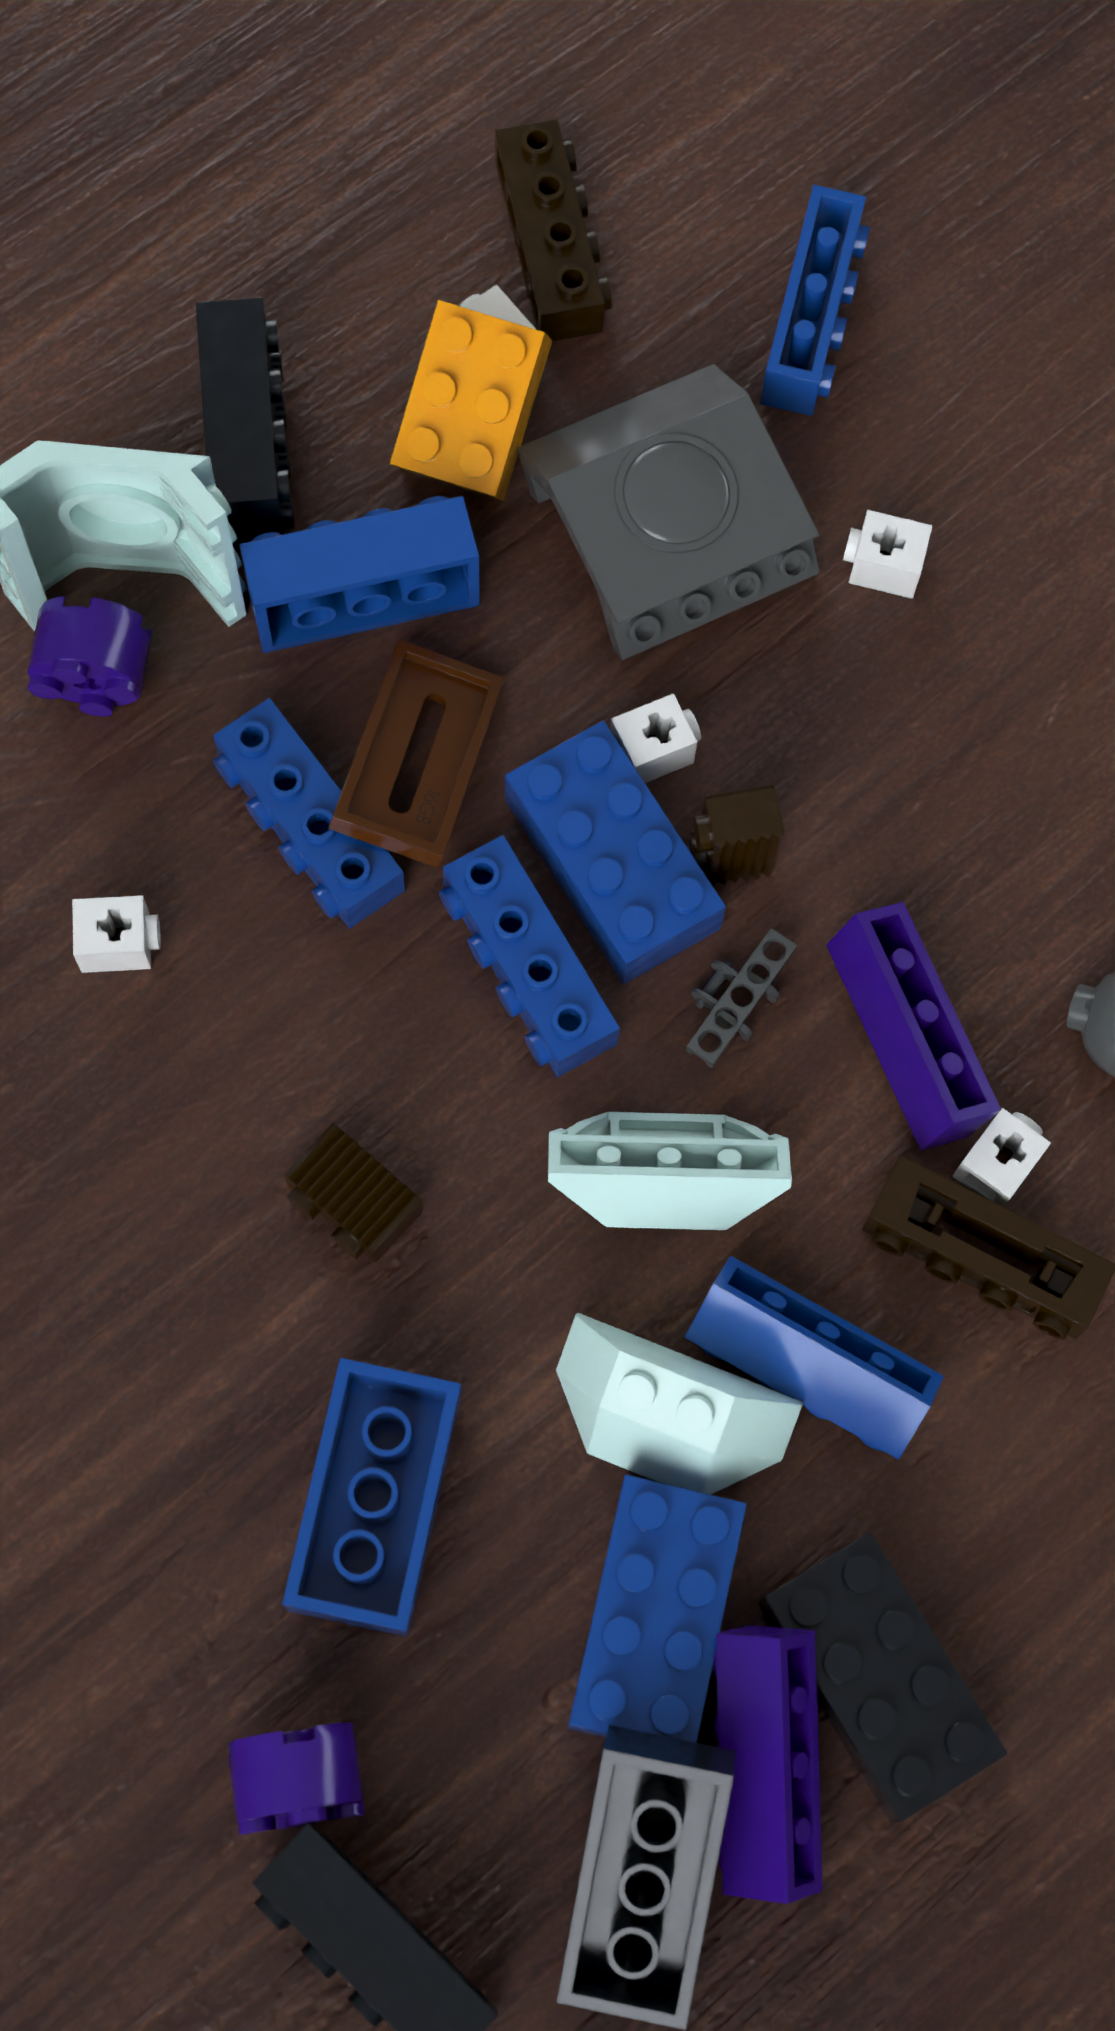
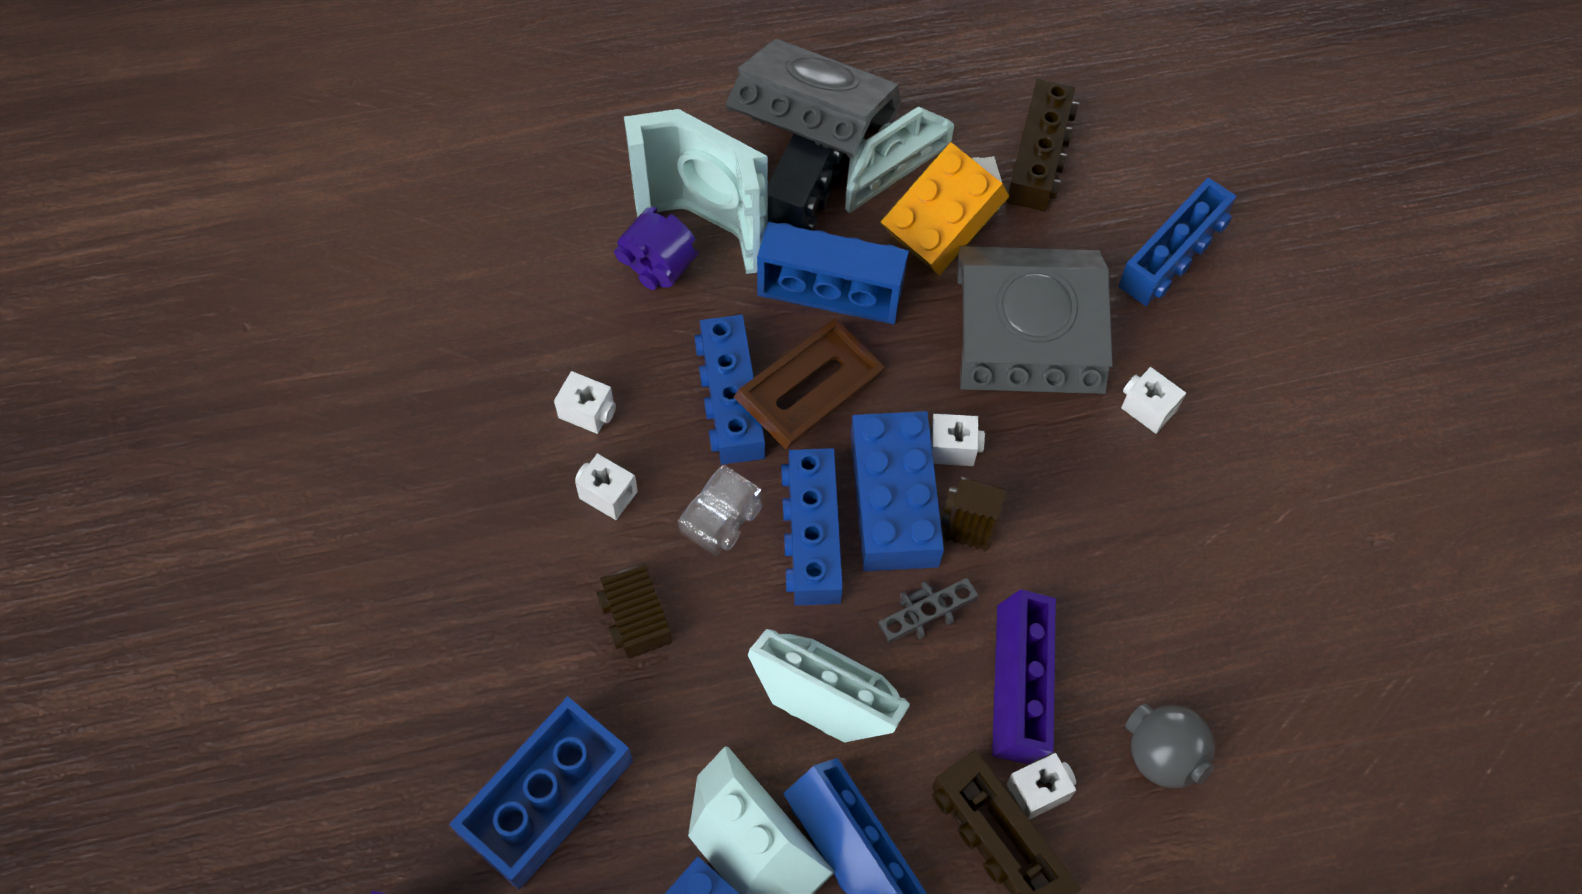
camera: 30 degrees right, 10 degrees down
none -> white brick [575,453,638,520]
none -> clear brick [678,464,762,556]
none -> dark grey panel [725,38,901,159]
none -> light aqua wedge [845,107,954,213]

